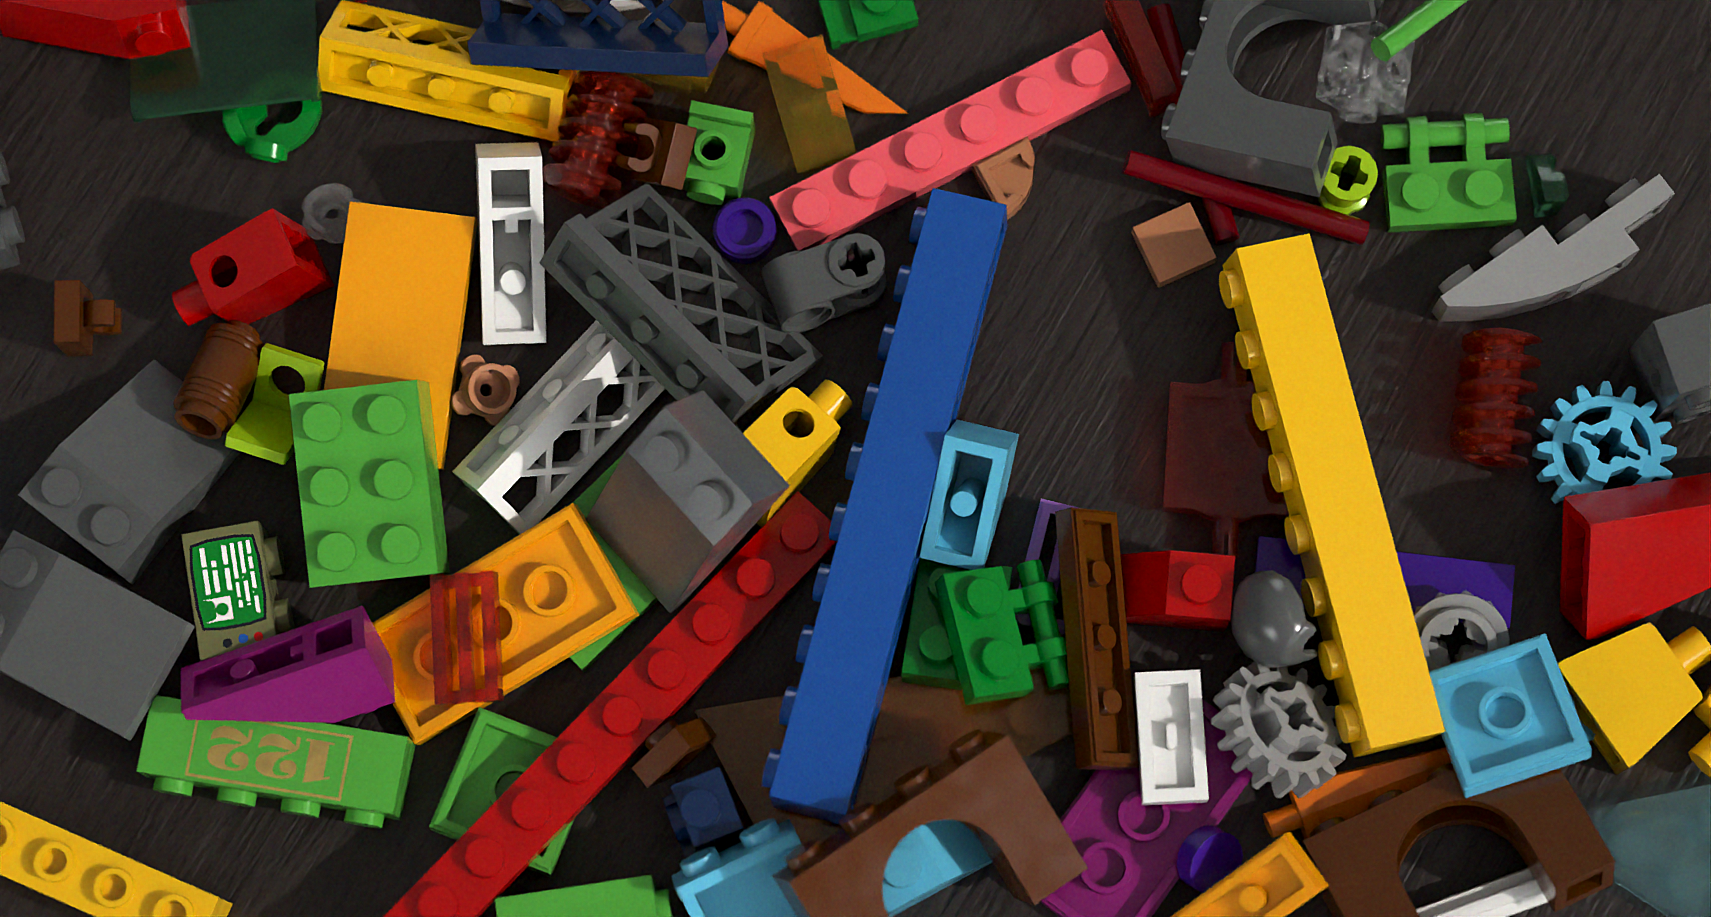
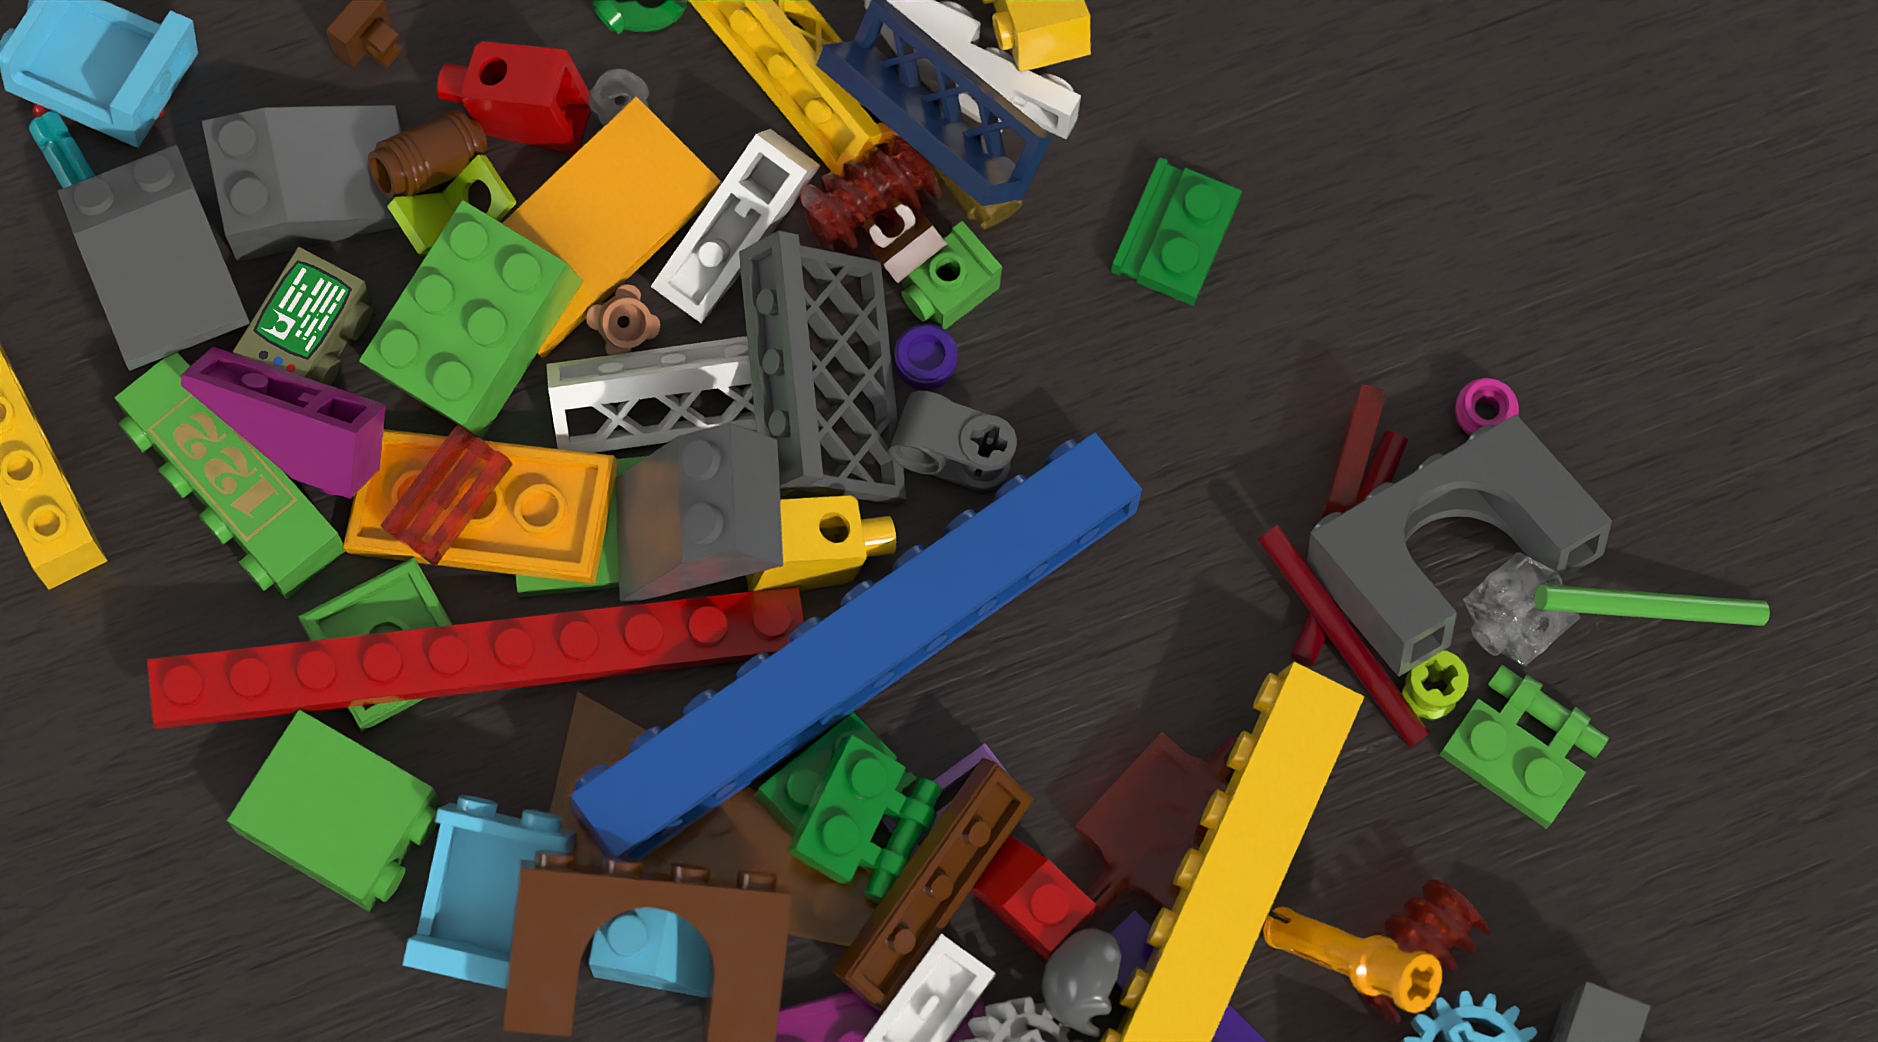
camera: 30 degrees right, 5 degrees down
reddish brown plate [632,717,718,788] -> none
dark blue brick [662,767,744,858] -> none
orange bar [722,1,907,114] -> none
clear yellow slope [762,35,857,173] -> none
coral plate [769,30,1131,251] -> none
medium azure slope [919,419,1019,570] -> none
nougat tile [972,136,1035,220] -> none
nougat tile [1131,202,1217,288] -> none
light grey slope [1431,174,1675,321] -> none
clear green tile [1525,153,1569,218] -> none
none -> light orange pin [1263,906,1442,1013]

